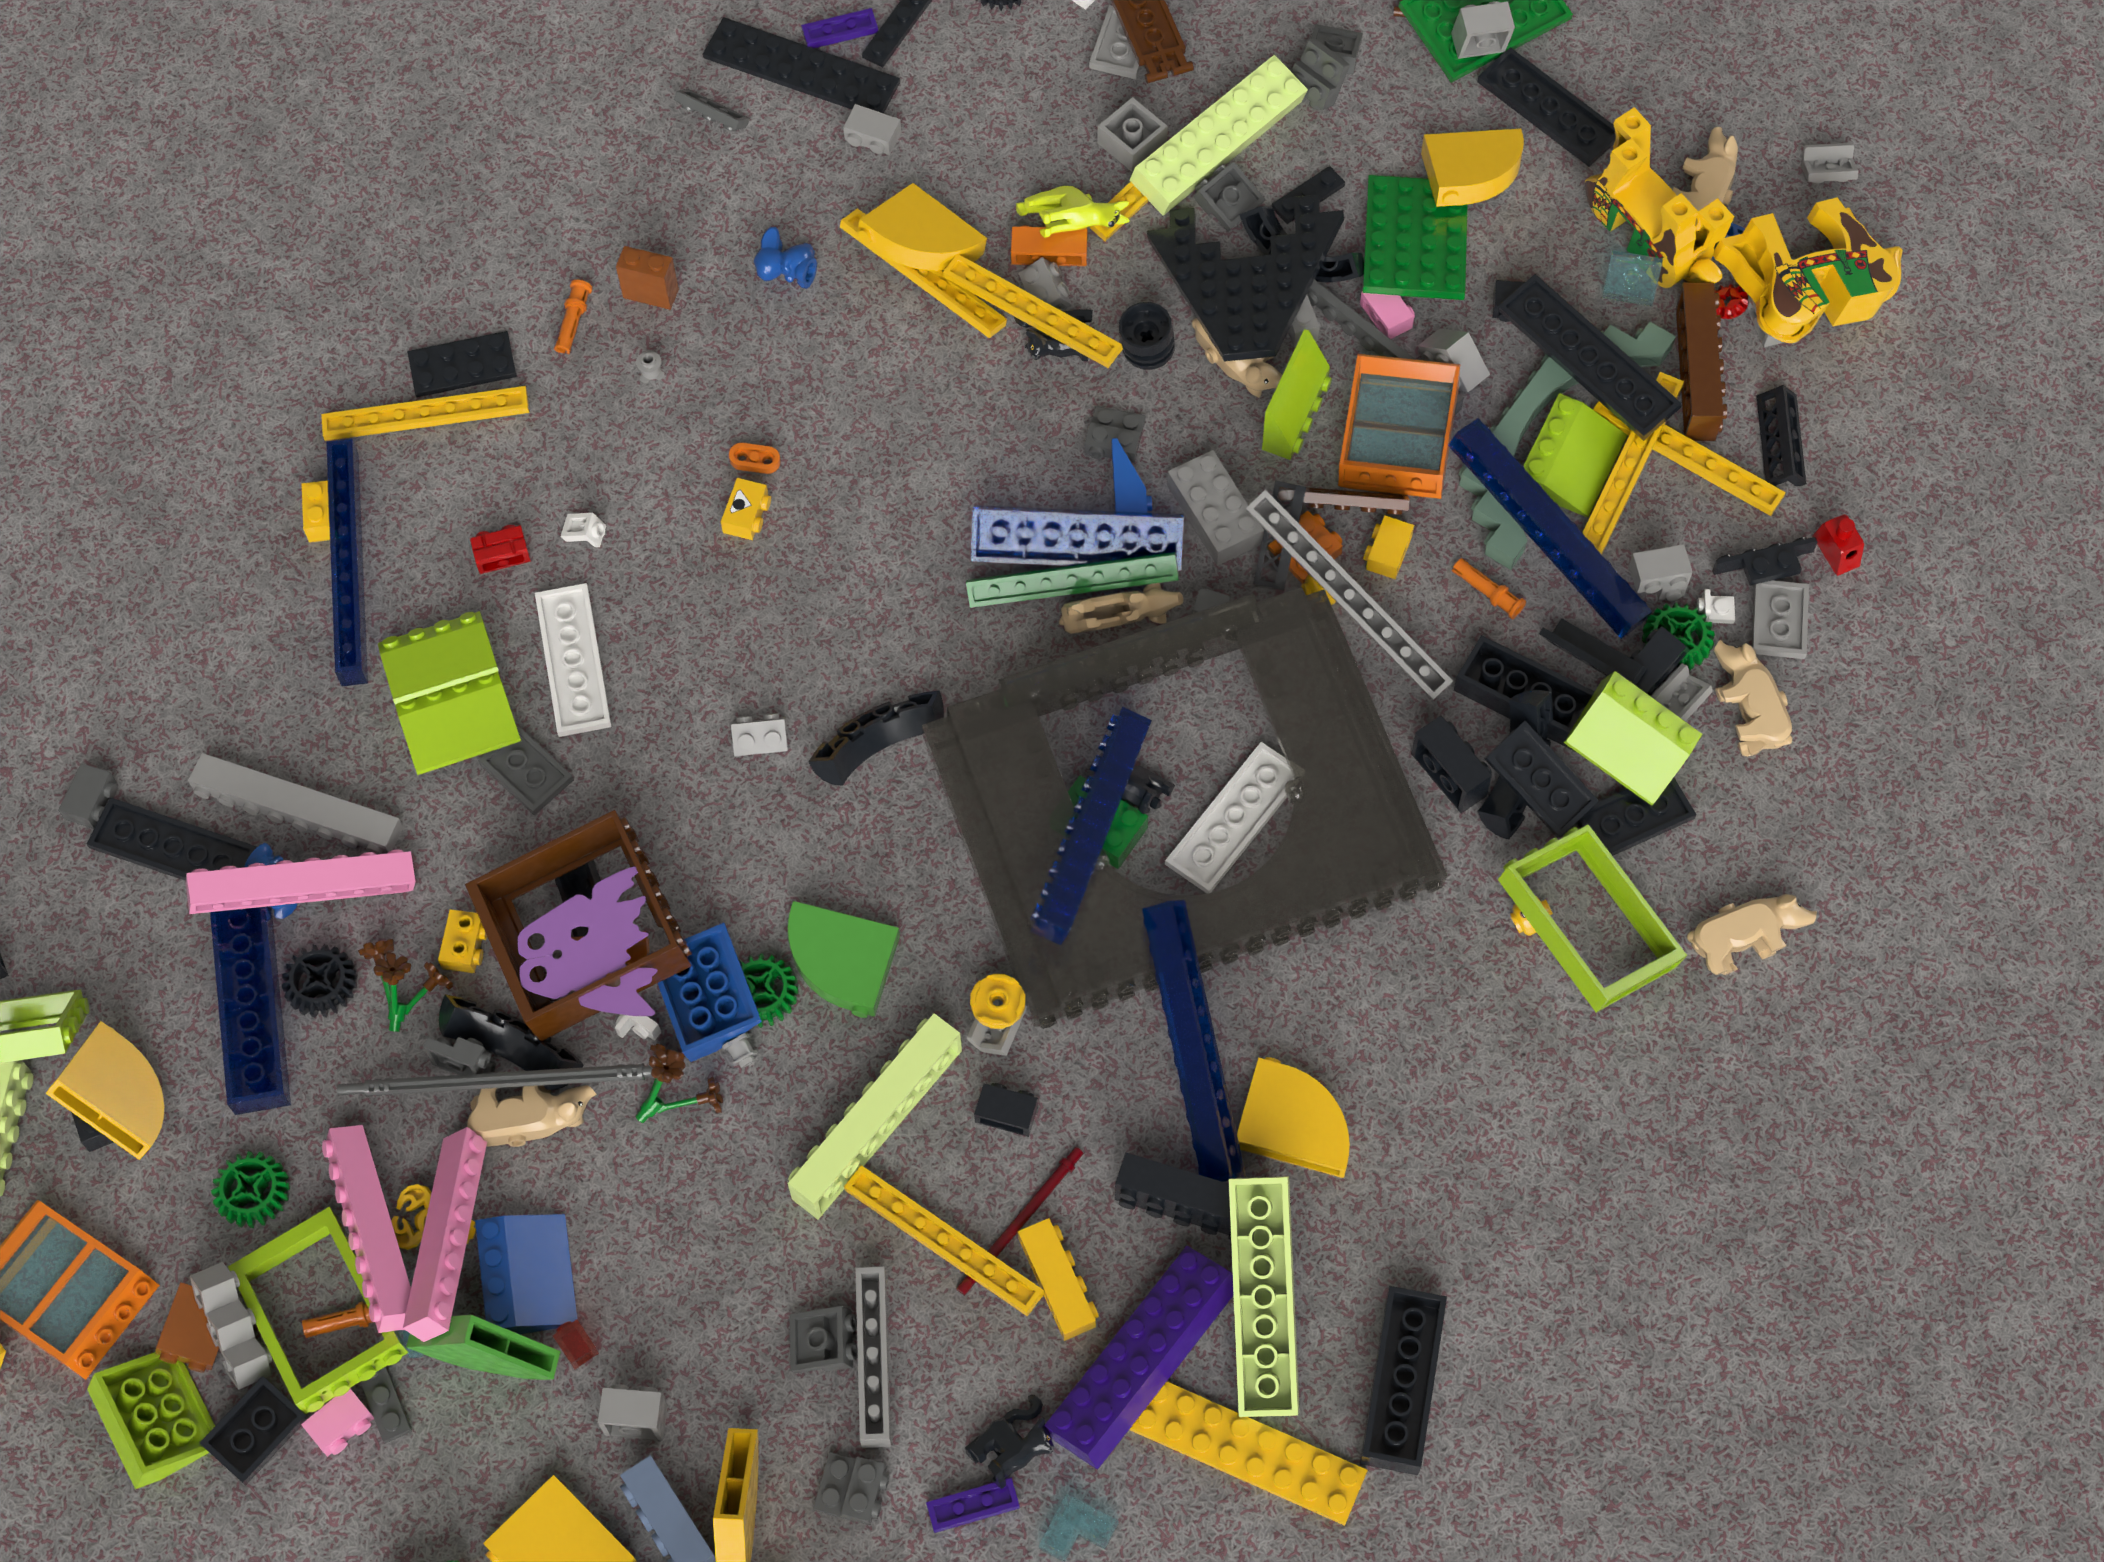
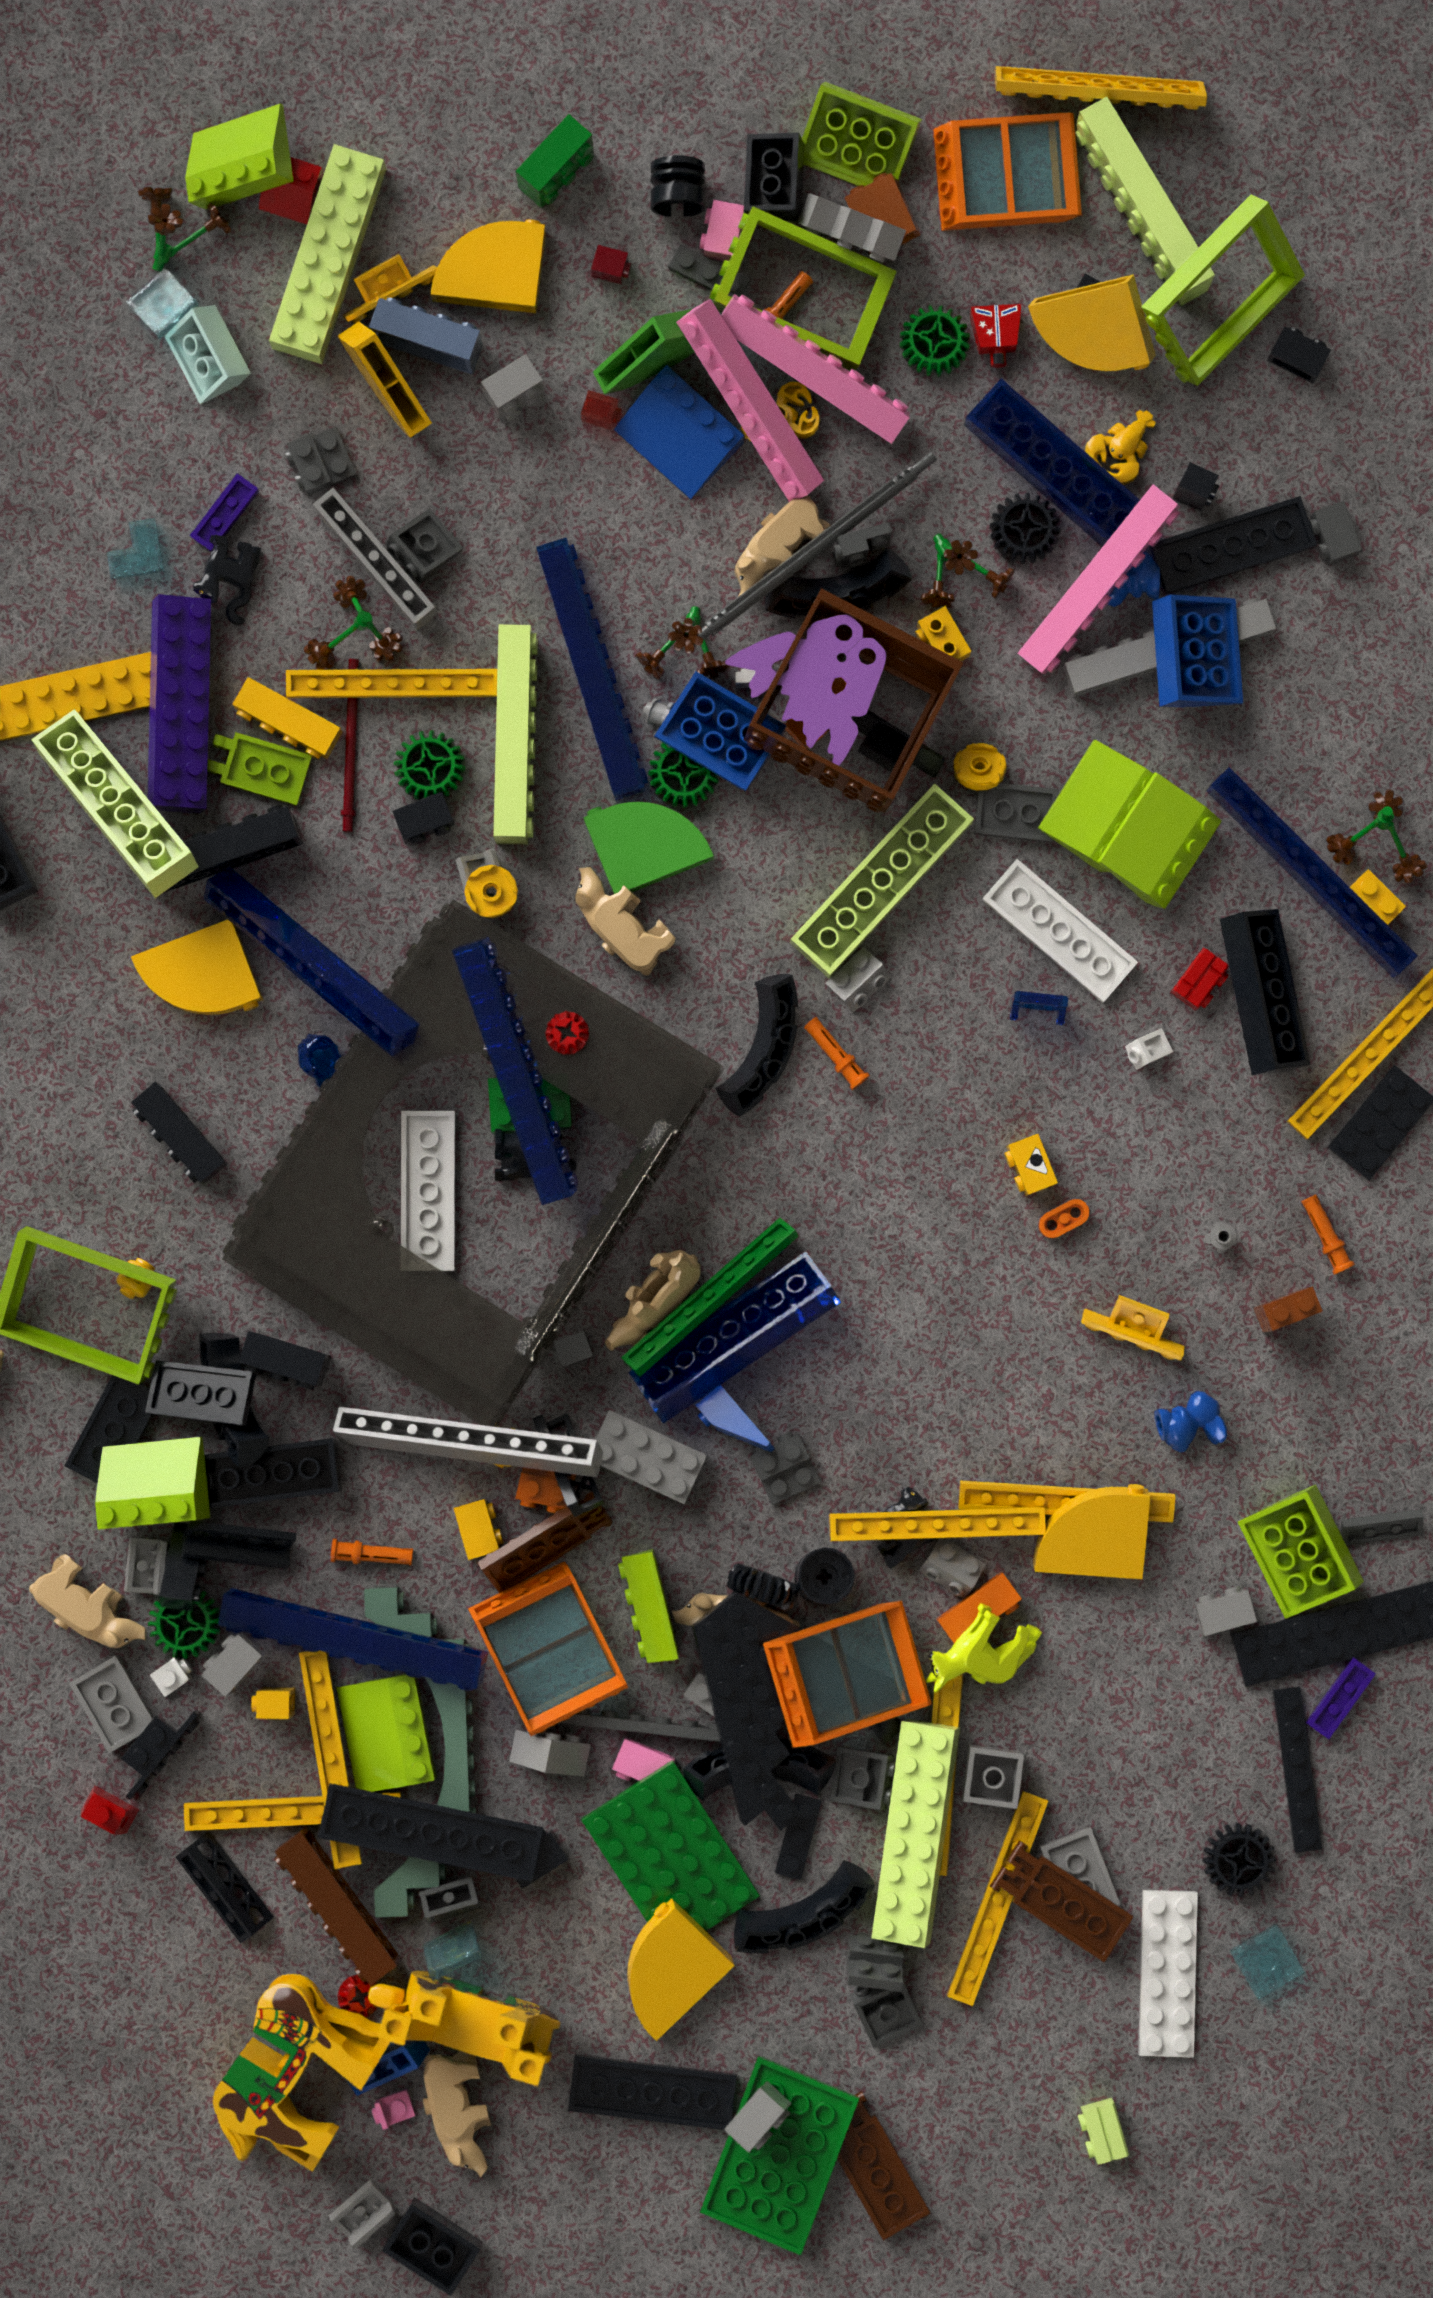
camera: 140 degrees right, 20 degrees up
none -> black brick [131,1081,228,1185]
none -> lime tile [207,732,312,806]
none -> yellow brick [251,1687,295,1719]
none -> clear blue hair [297,1033,344,1088]
none -> reddish brown plant [304,576,403,670]
none -> bright pink bracket [372,2089,416,2130]
none -> black brick [382,2197,483,2296]
none -> green gear [394,730,466,800]
none -> dark grey brick [419,1877,481,1924]
none -> clear blue brick [536,538,648,800]
none -> red gear [545,1011,589,1055]
none -> tan animal [575,867,676,976]
none -> dark red brick [591,245,632,285]
none -> black wheel [650,155,705,217]
none -> black gear [727,1563,799,1610]
none -> black brick [734,1860,875,1954]
none -> window [763,1600,932,1748]
none -> yellowish green brick [790,783,974,978]
none -> orange pin [804,1017,870,1091]
none -> yellow plate [947,1790,1048,2006]
none -> yellow plate [953,743,1006,791]
none -> red torso [969,304,1021,368]
none -> clear blue piece [1010,991,1069,1026]
none -> yellow bracket [1081,1295,1184,1361]
none -> yellow animal [1085,410,1156,485]
none -> blue slope [1152,594,1243,708]
none -> black piece [1172,462,1220,512]
none -> black brick [1220,909,1311,1076]
none -> lime slope [1238,1484,1364,1619]
none -> reddish brown plant [1326,789,1428,883]

